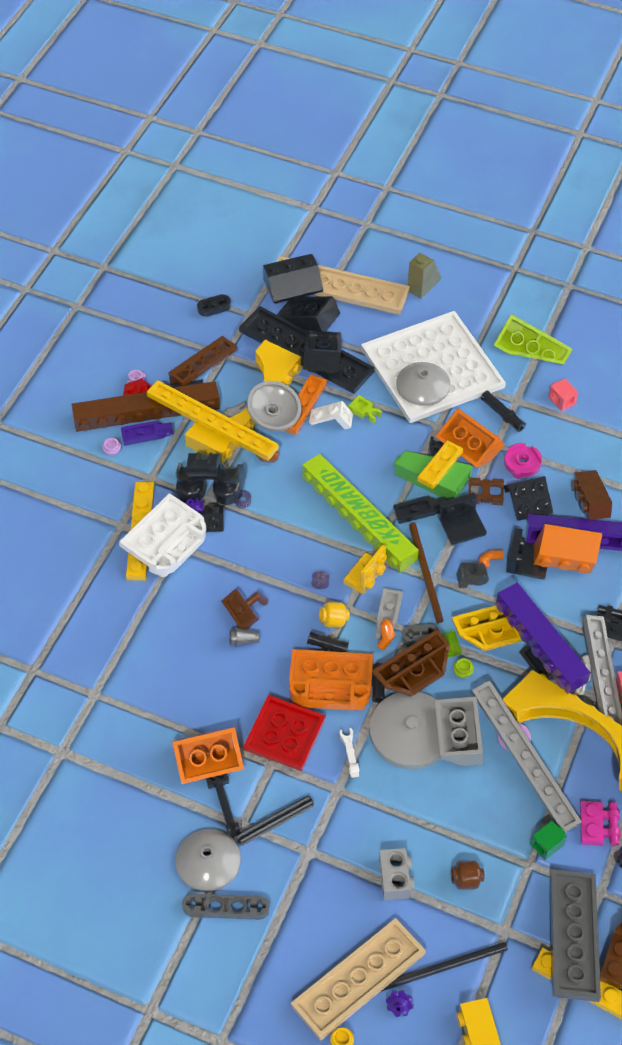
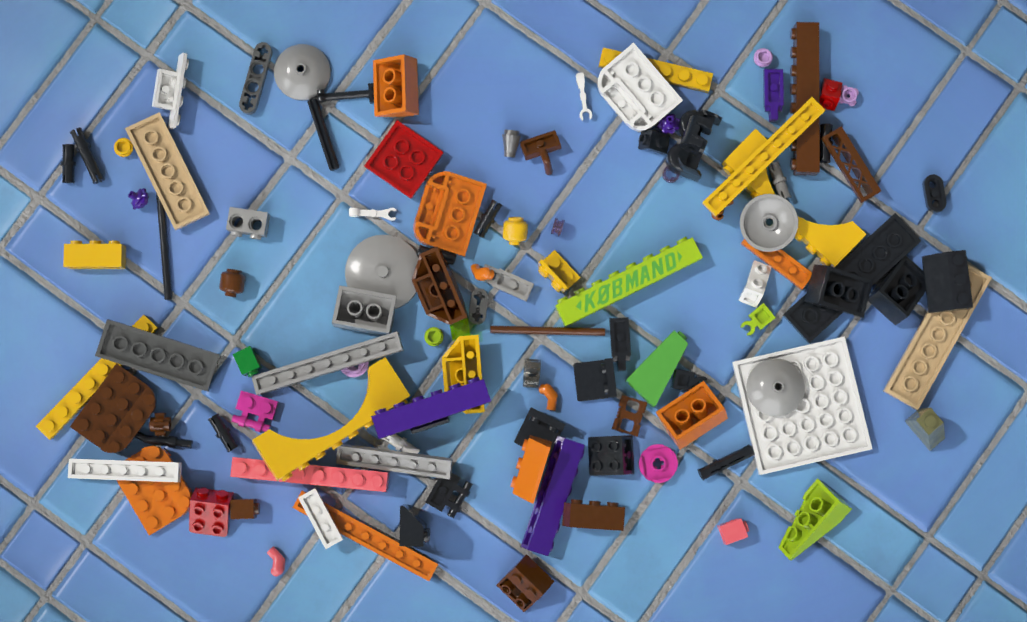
camera: 100 degrees right, 30 degrees up
yellow tile [417,440,463,489] -> none
none -> white bracket [152,53,189,130]
none -> white piece [576,72,592,121]

